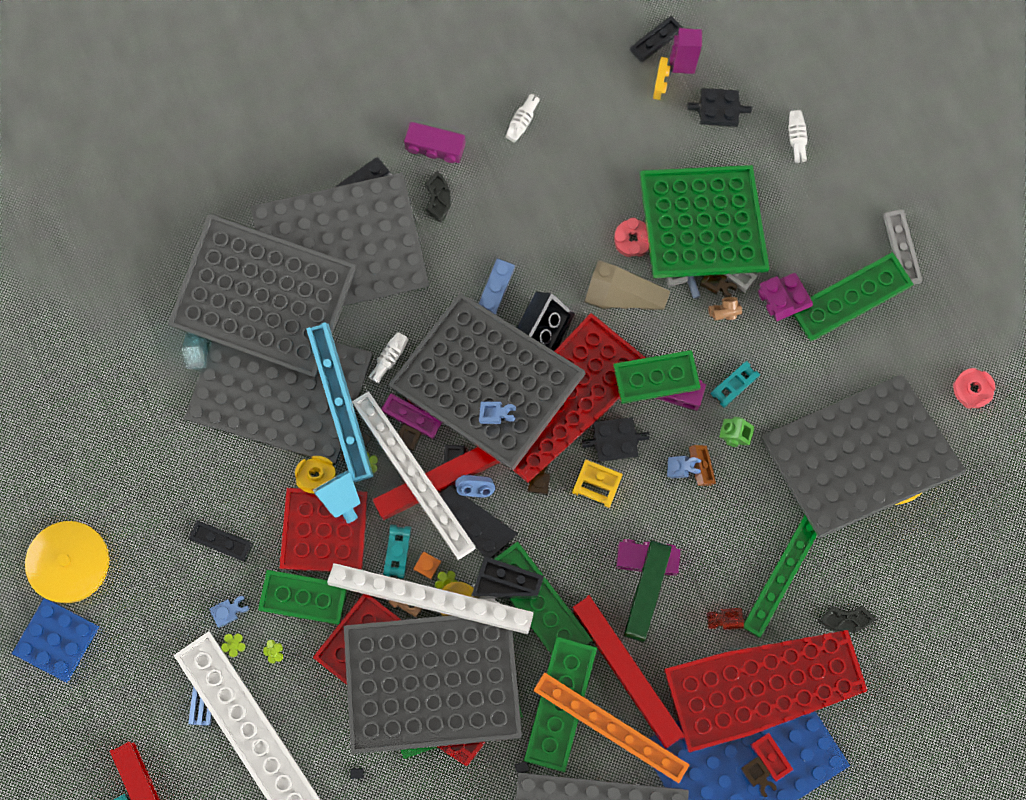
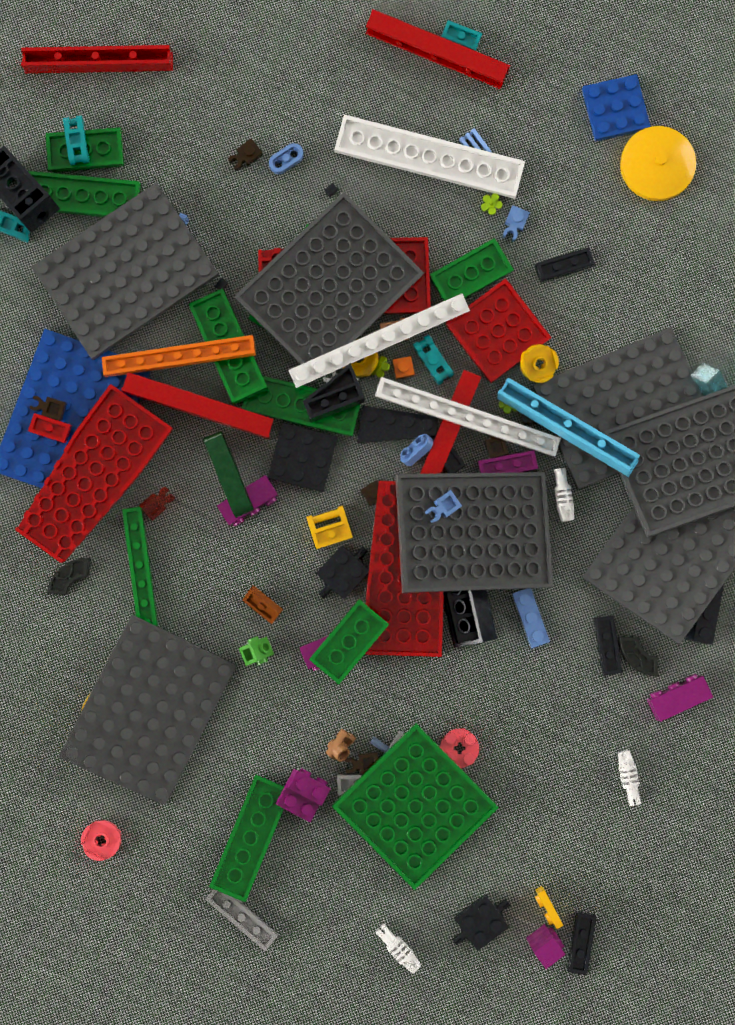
camera: 140 degrees right, 10 degrees up
lime plant [263,639,283,664] -> none
medium azure torso [313,471,360,523] -> none
dark tan wedge [585,260,670,310] -> none
medium blue plate [667,456,701,479] -> none
teal plate [710,361,760,408] -> none
none -> black plate [268,423,338,492]
none -> black tile [593,615,623,676]

